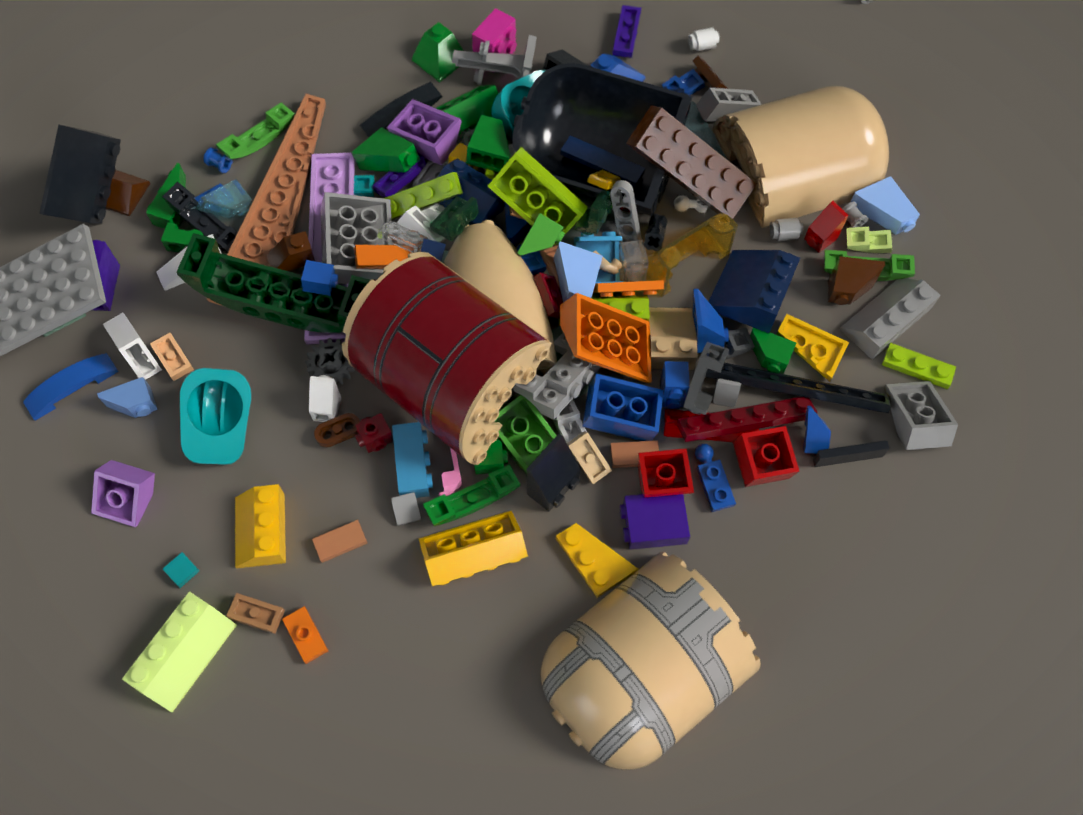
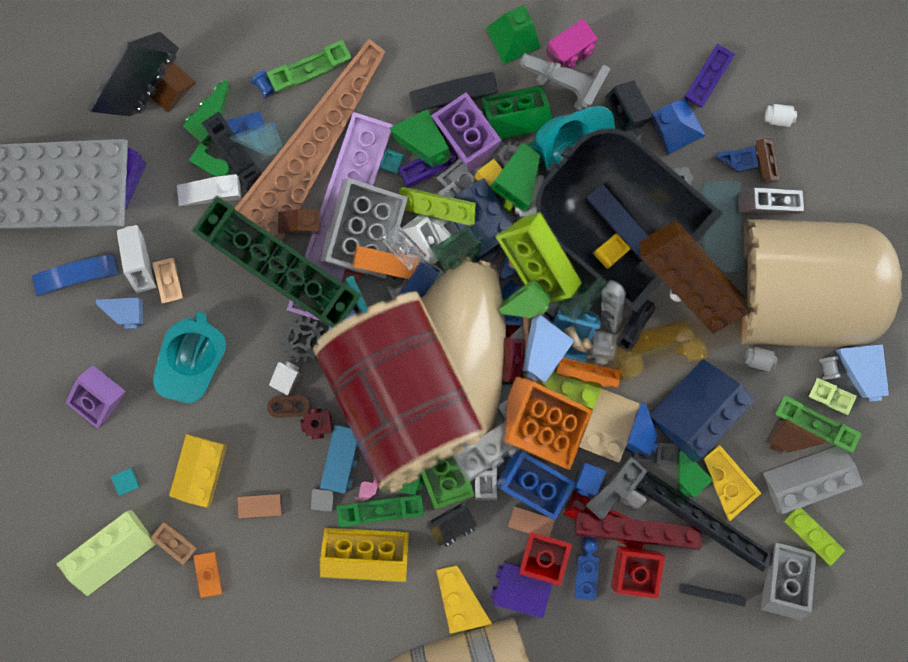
camera: 15 degrees right, 20 degrees up
blue brick [301,260,338,296] -> none
tan plate [567,431,612,484] -> none
blue slope [803,406,831,454] -> none
red slope [804,201,849,253] -> none

